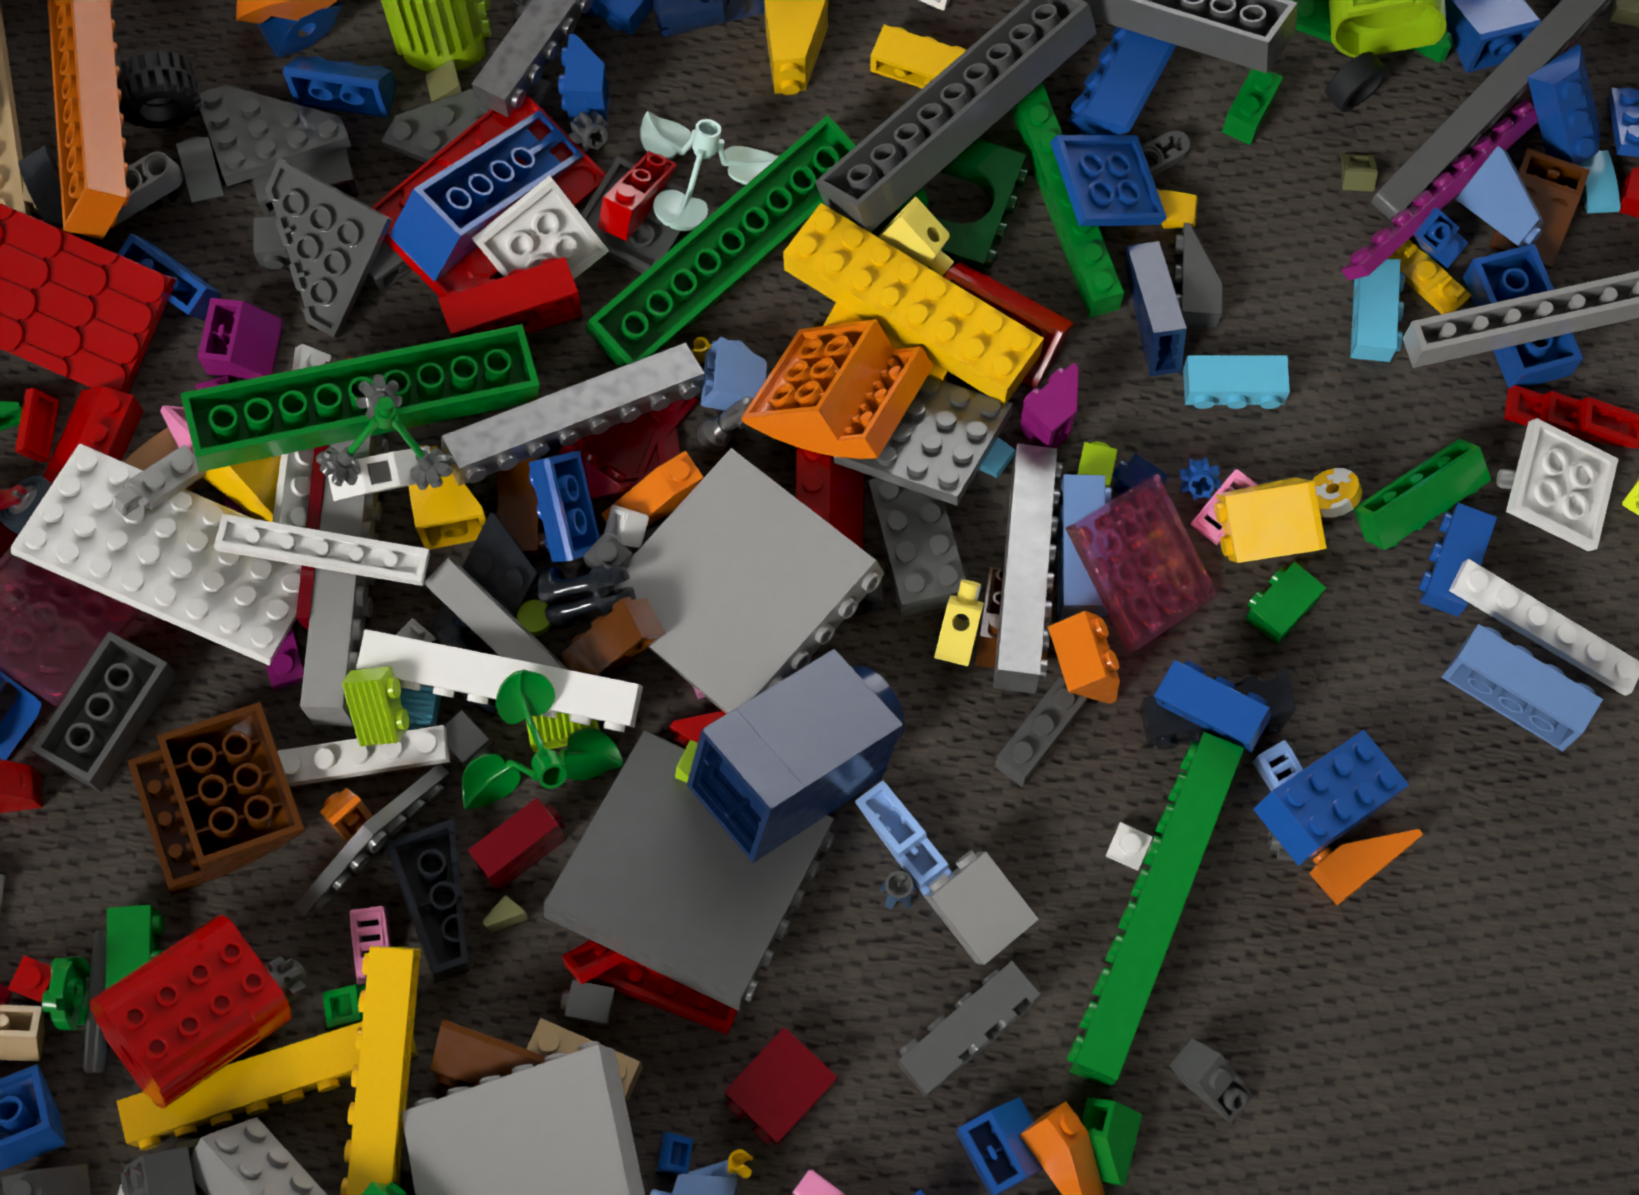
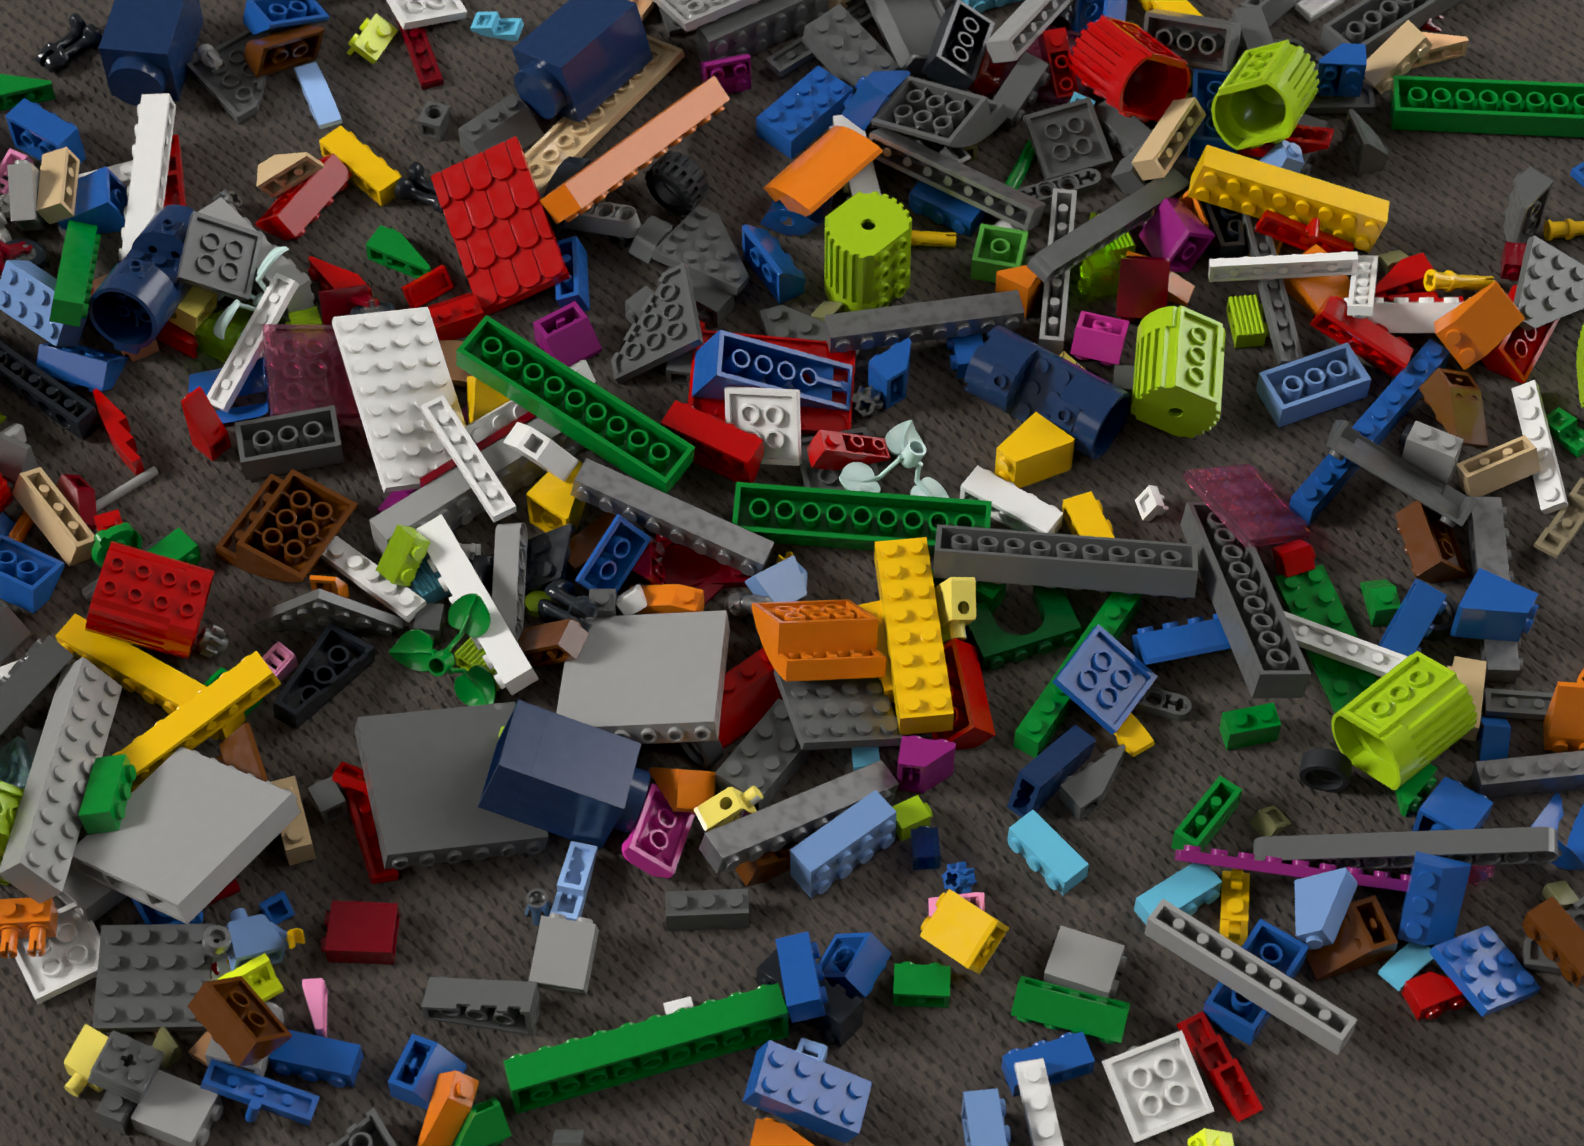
camera: 50 degrees right, 15 degrees down
light grey hinge [115,445,206,516] -> none
dark grey plant [316,375,455,490] -> none
dark red brick [468,797,566,892] -> none
olive slope [483,896,529,933] -> none
orange slope [1048,611,1120,704] -> none
clear pink plate [1065,474,1218,653] -> none
piece [1312,468,1363,518] -> none
blue slope [1414,207,1468,269] -> none
none -> dark pink slope [621,783,696,878]
none -> orange slope [649,767,715,813]
none -> blue slope [818,932,892,998]
none -> white brick [960,465,1063,534]
none -> light grey brick [1043,926,1128,998]
none -> green brick [1171,776,1242,852]

